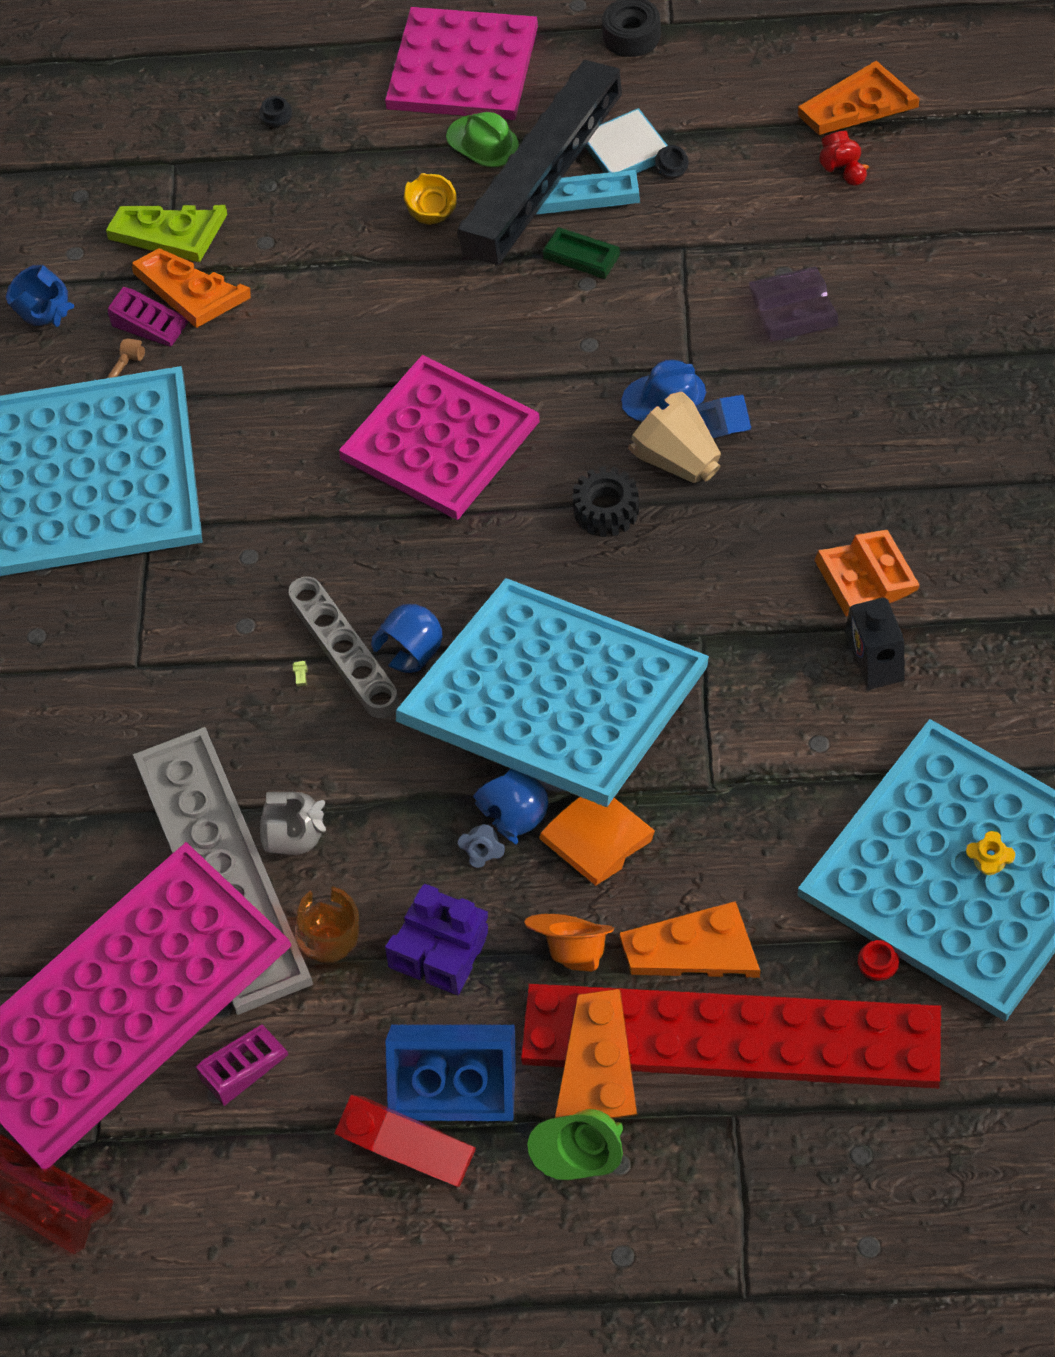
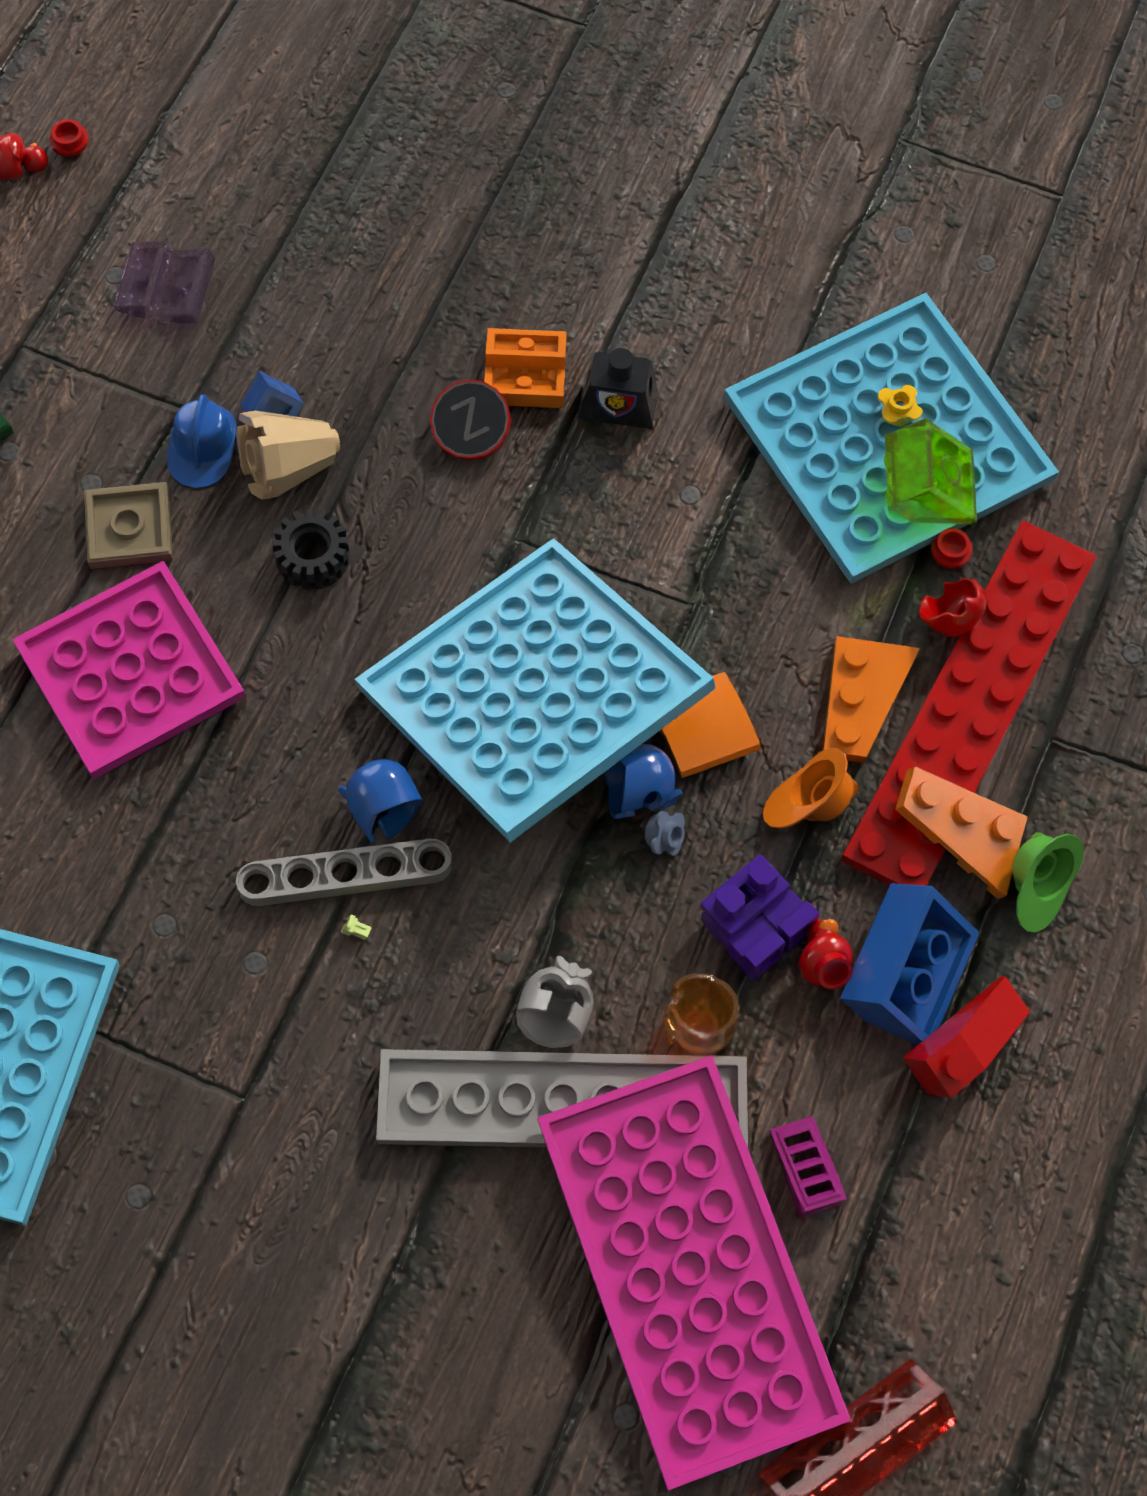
camera: 75 degrees left, 10 degrees up
none -> red plate [50,119,89,157]
none -> dark tan tile [84,482,173,569]
none -> black tile [430,379,512,462]
none -> red animal [798,919,853,989]
none -> clear neon green slope [884,418,977,524]
none -> red hair [918,578,987,637]

